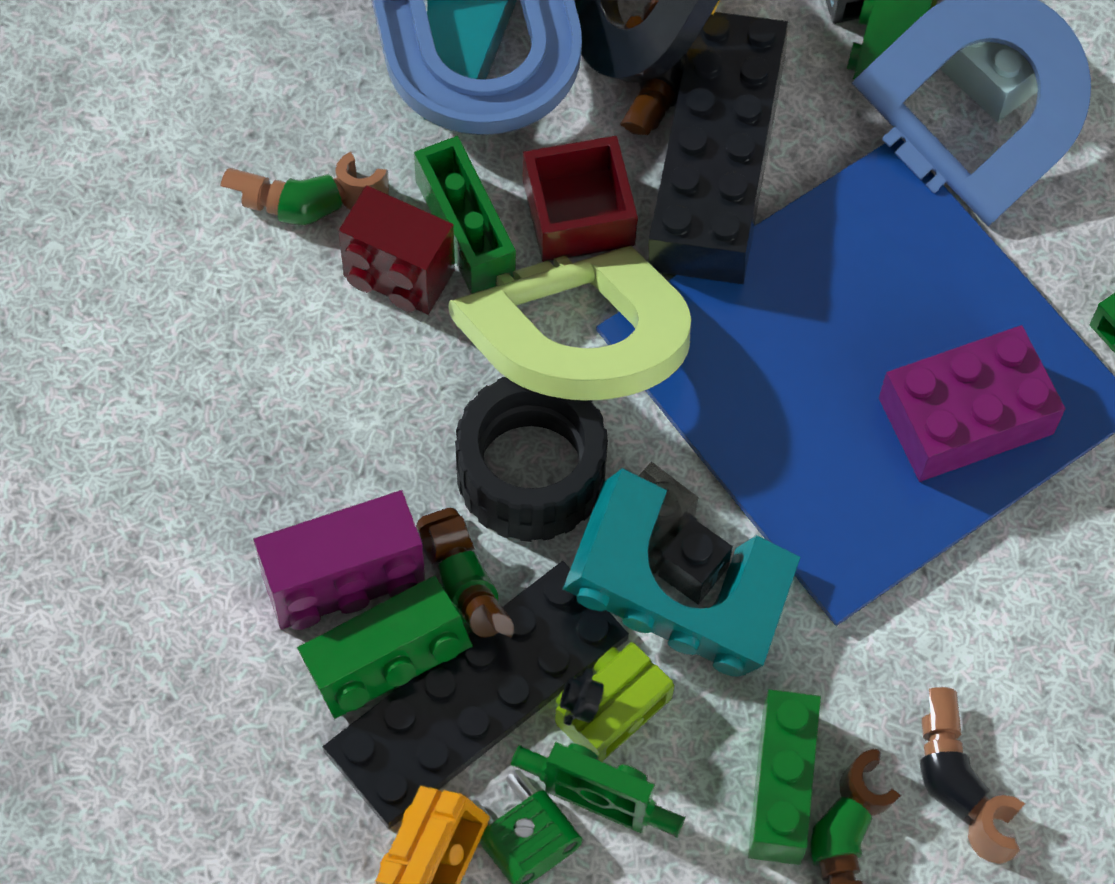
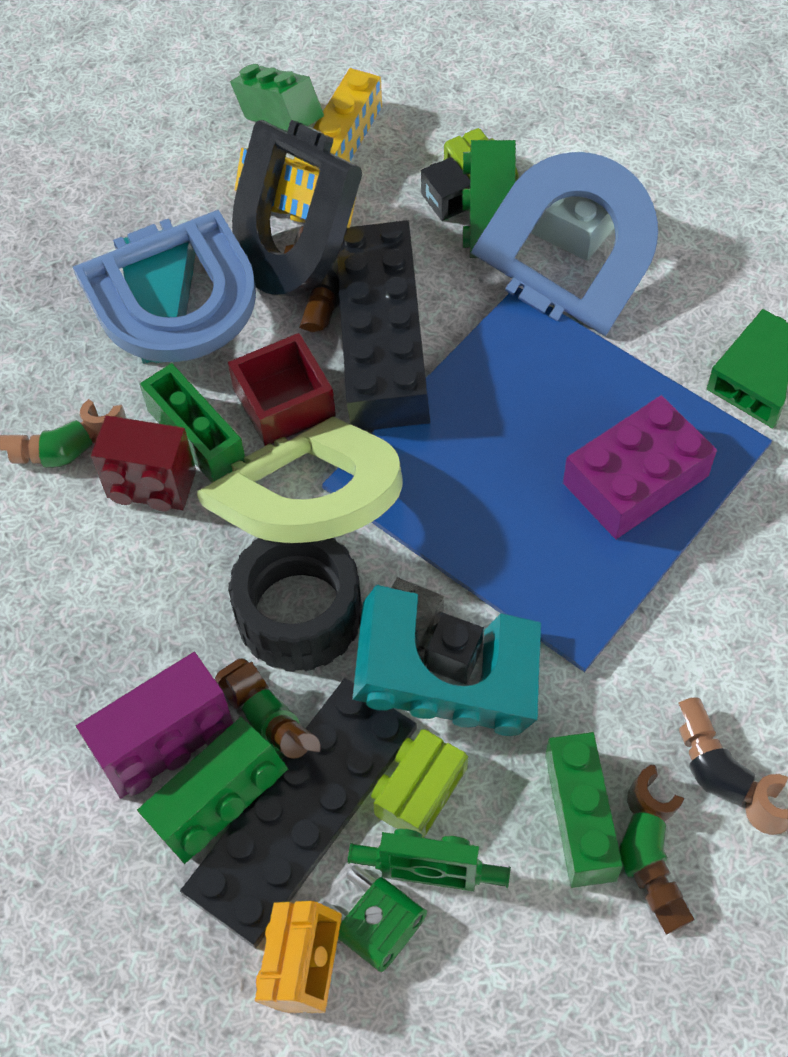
camera: 10 degrees left, 5 degrees down
black plate [560,668,604,726] -> none

